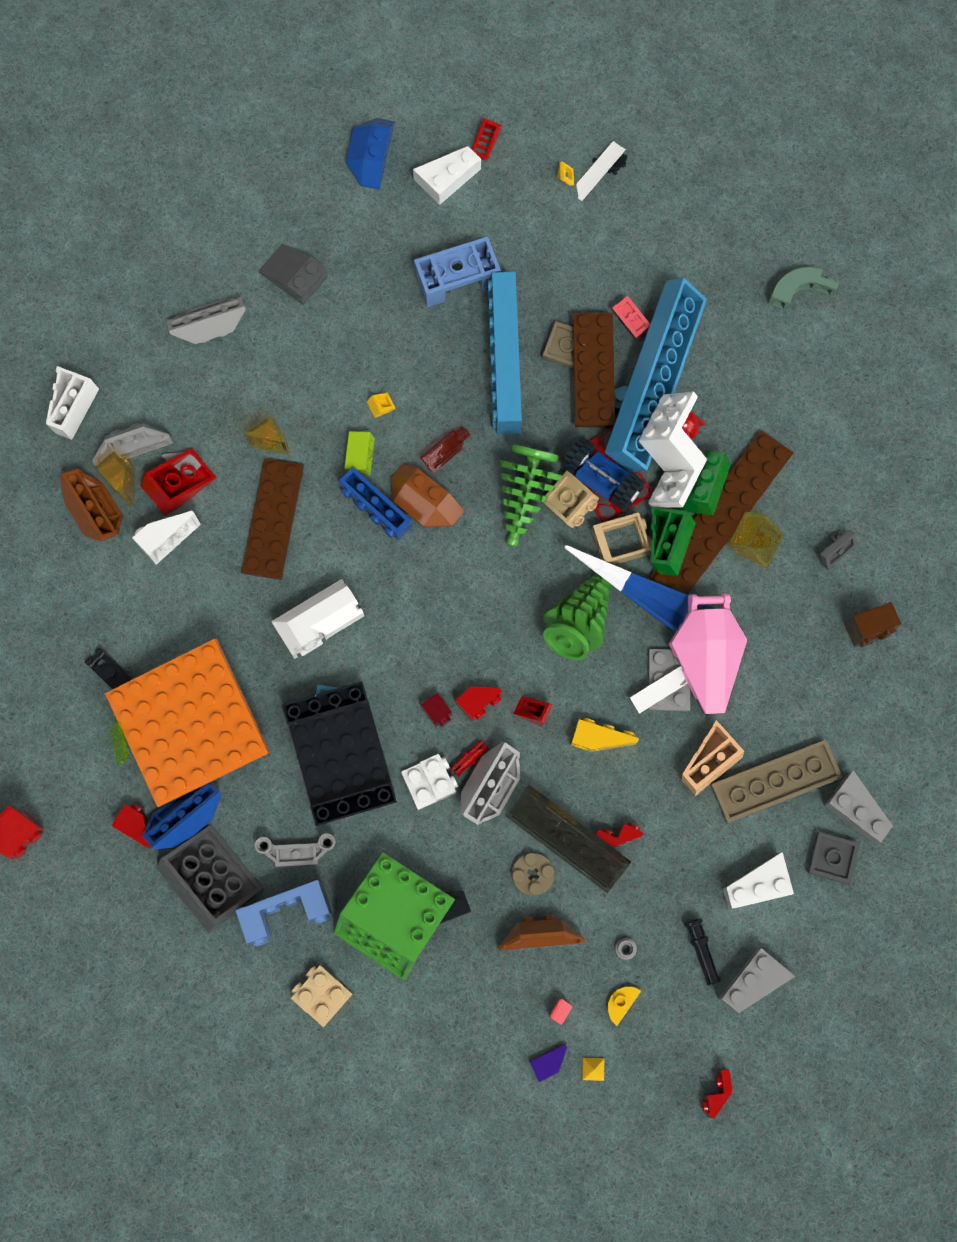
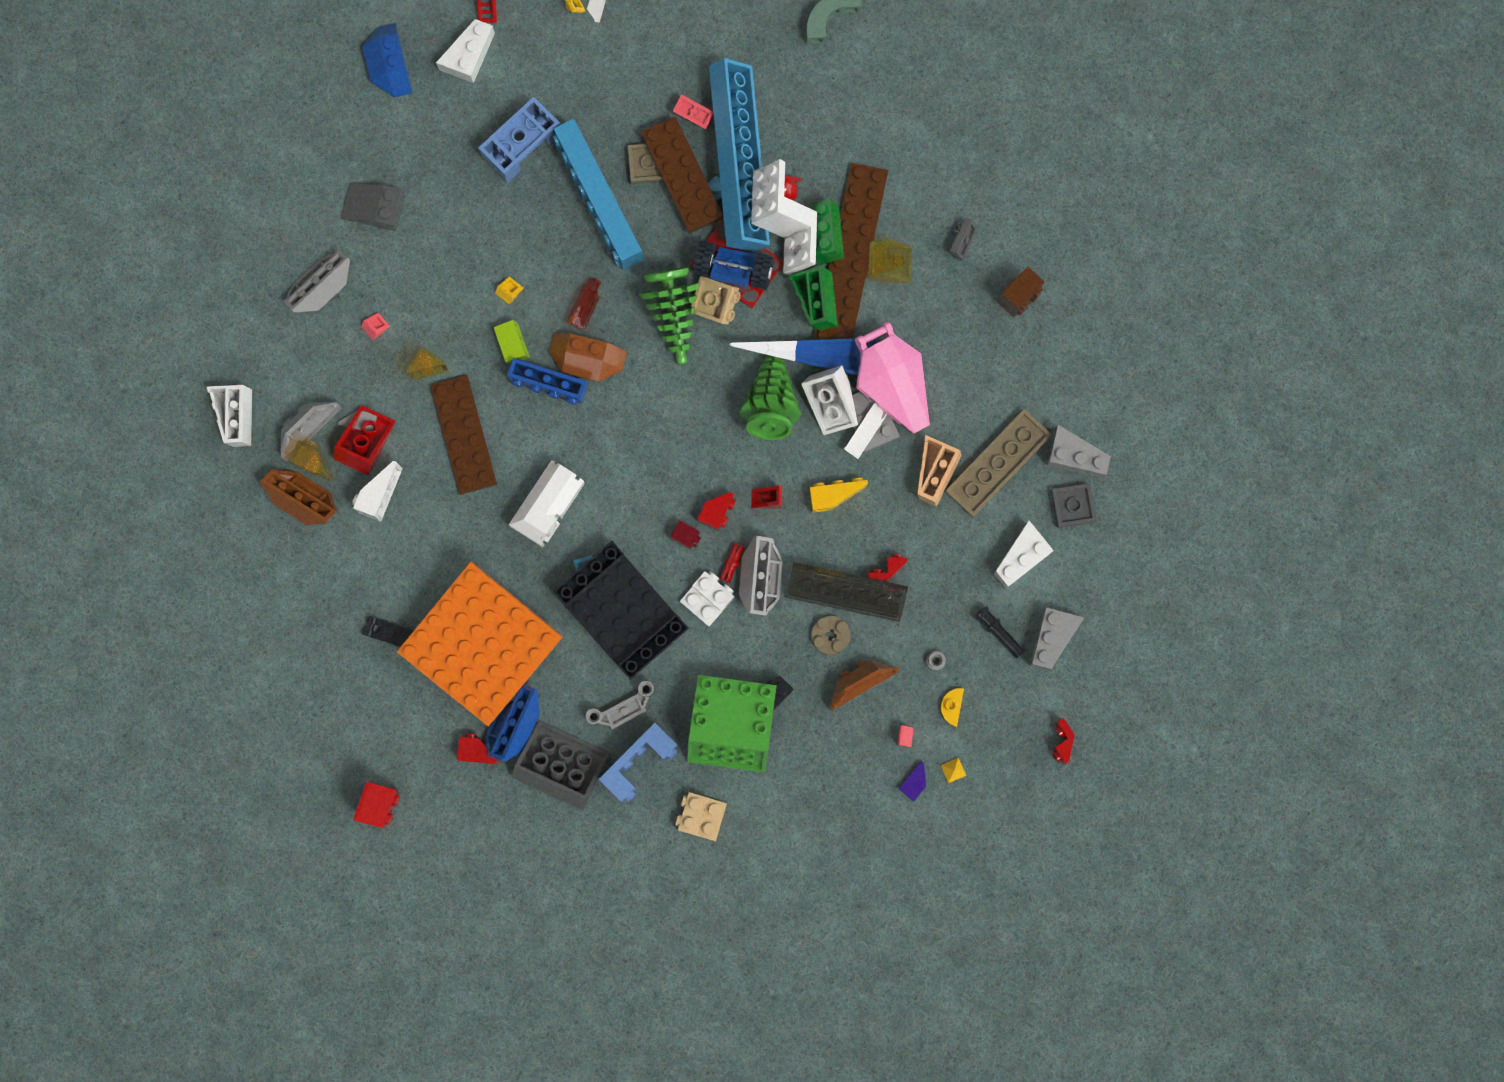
camera: 25 degrees left, 5 degrees up
clear neon green piece [109,722,129,766] -> none
tan window [592,513,651,565] -> none
none -> coral slope [361,313,390,340]
none -> white slope [801,365,858,435]

